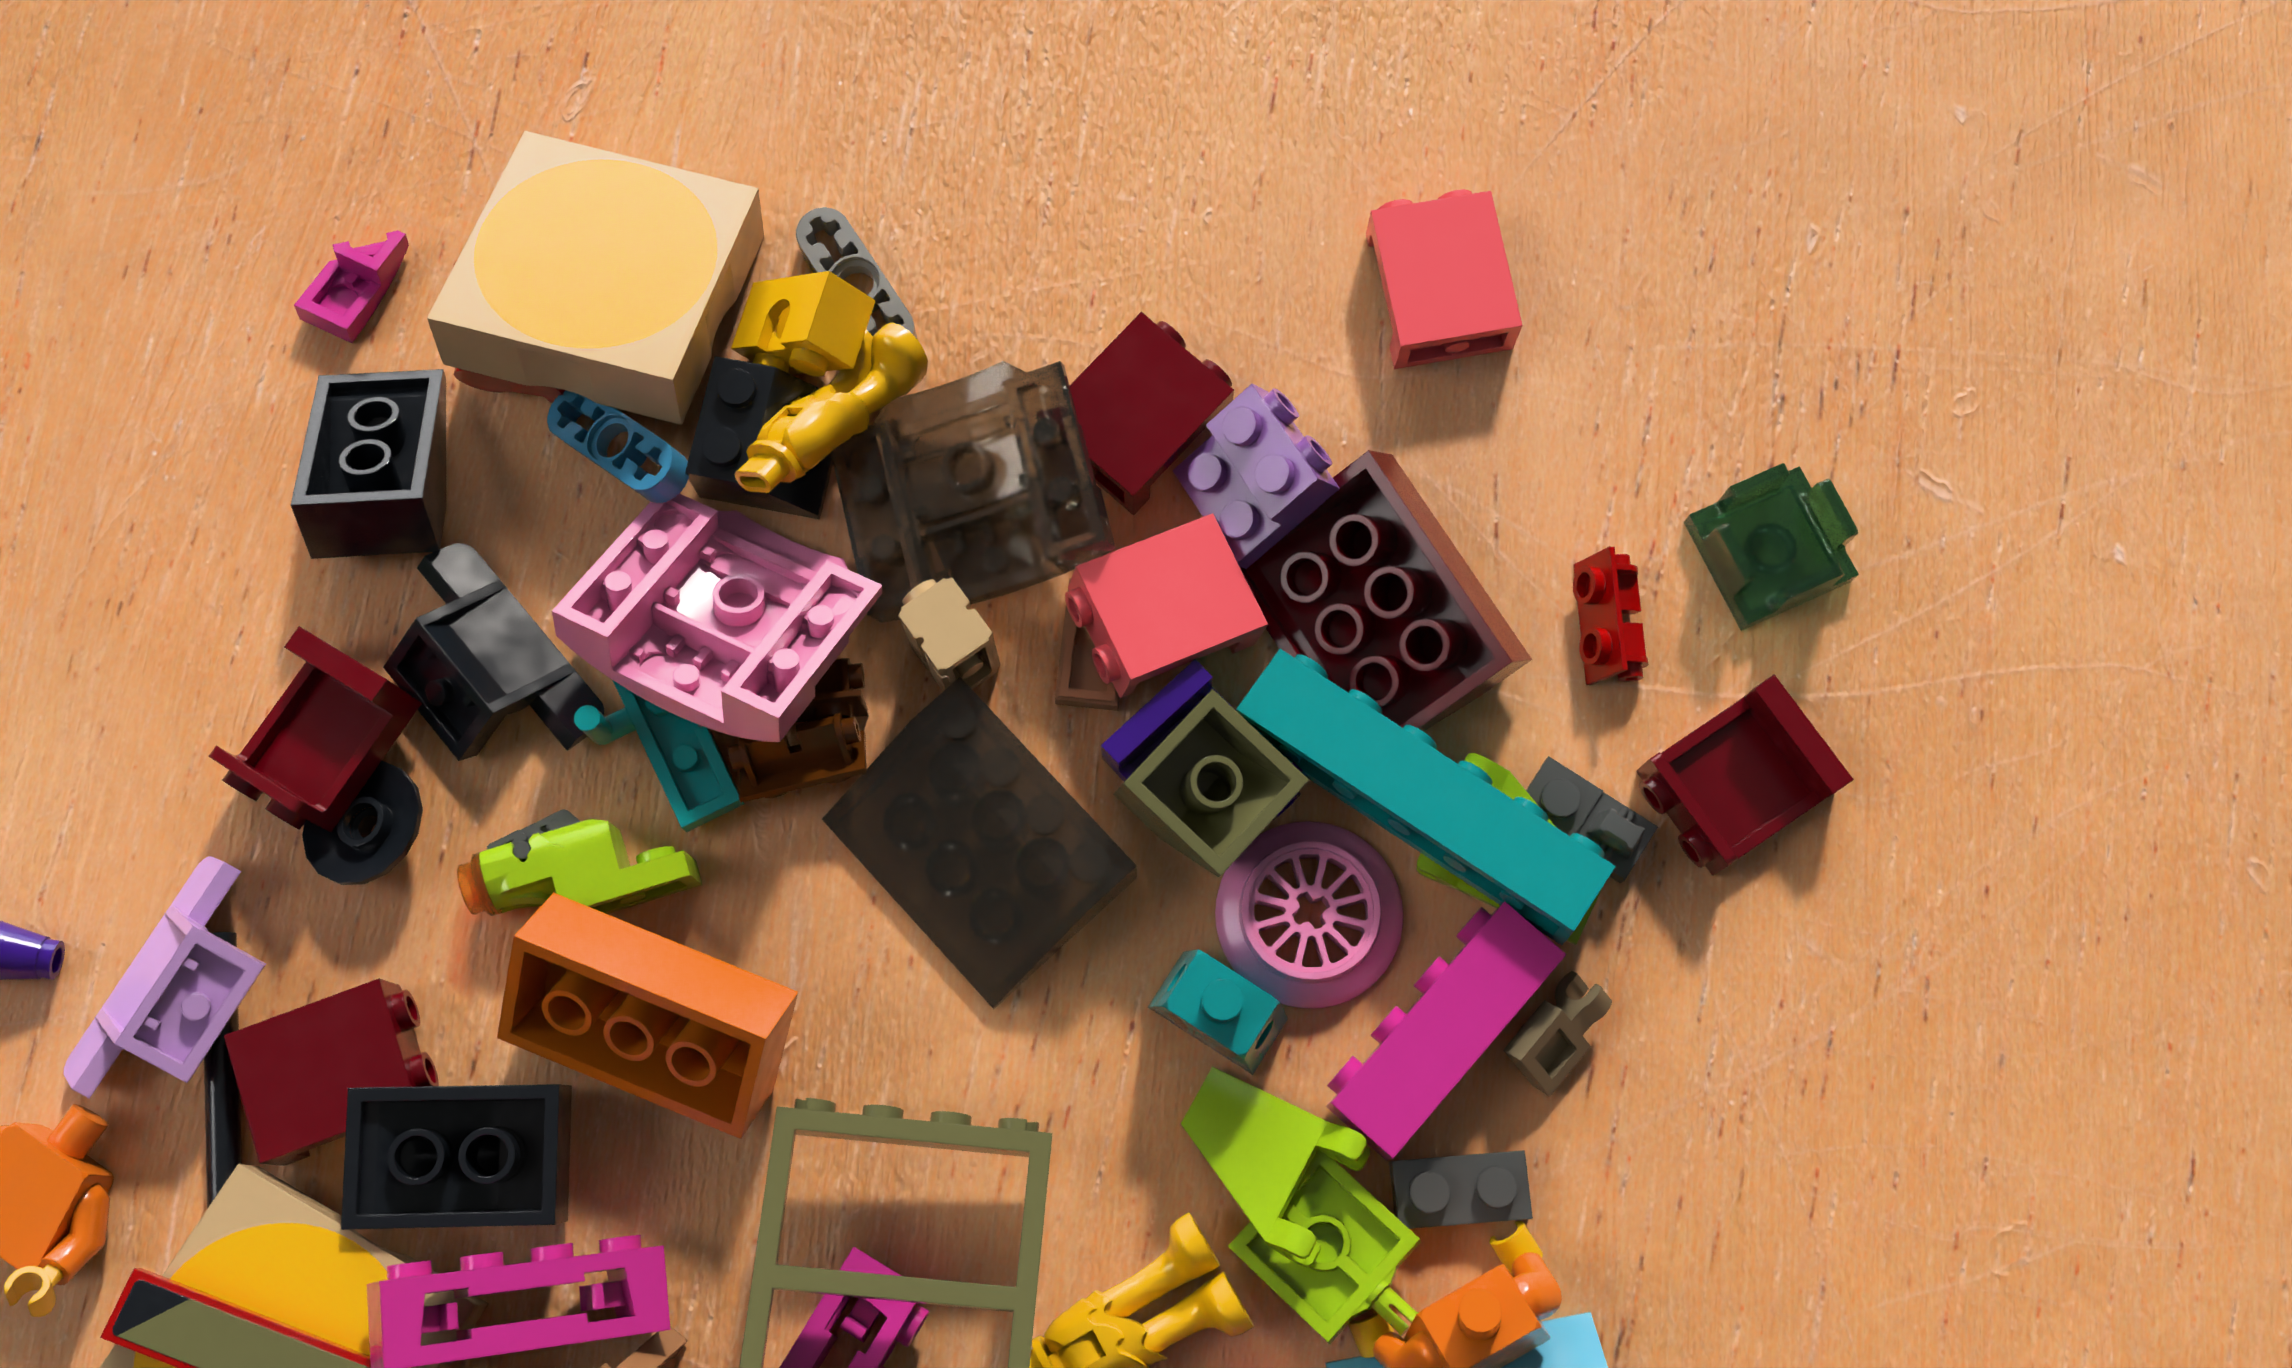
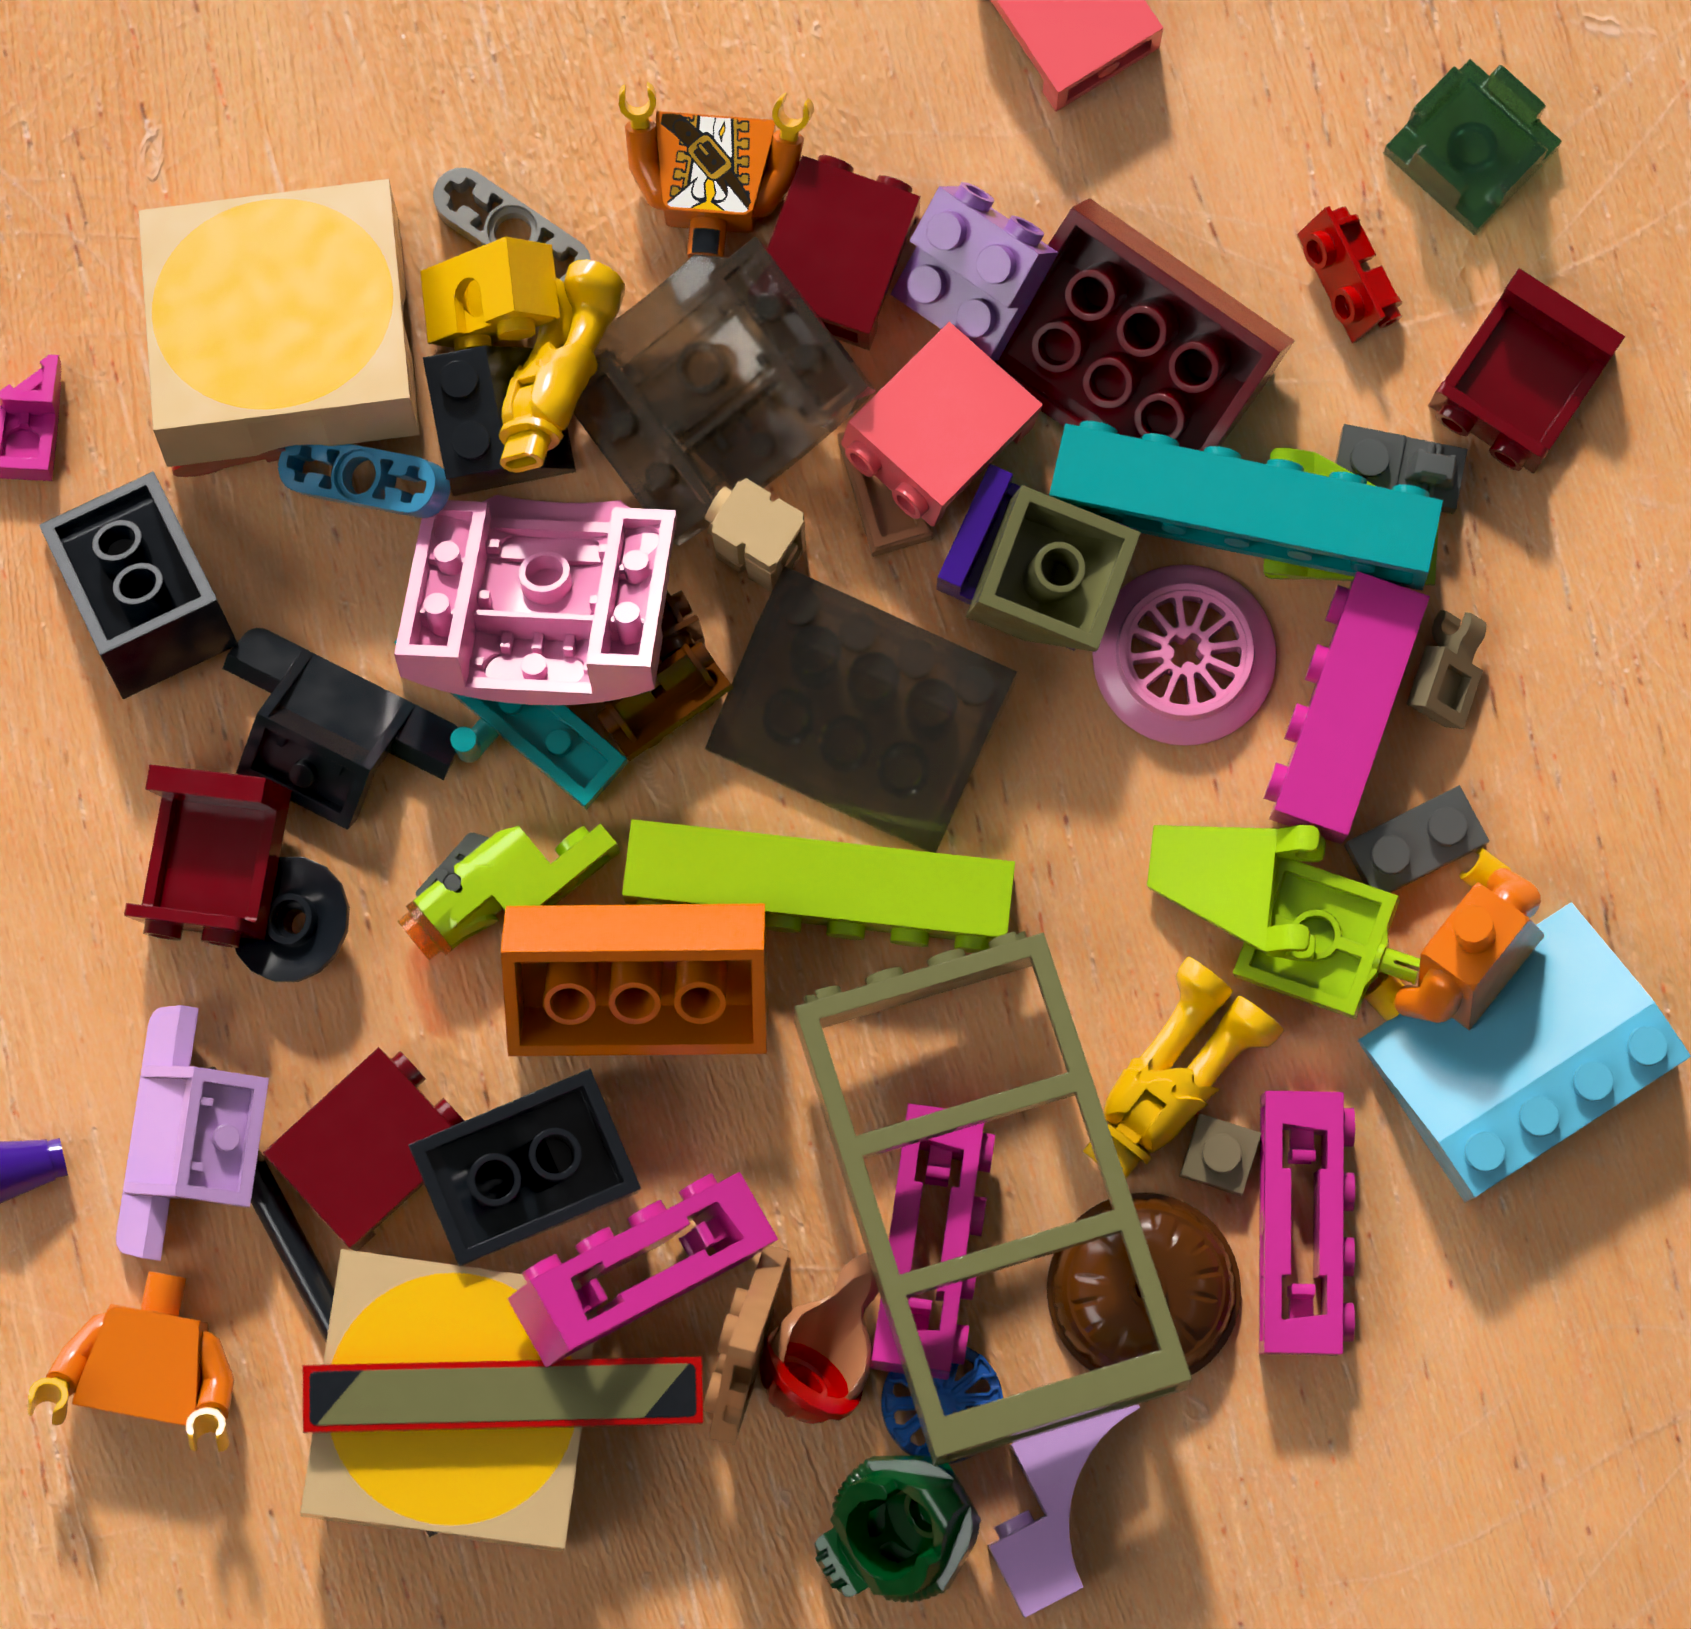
camera: 20 degrees left, 5 degrees up
teal torso [1148,949,1288,1075] -> none
none -> torso [618,82,814,263]
none -> lime brick [622,819,1015,953]

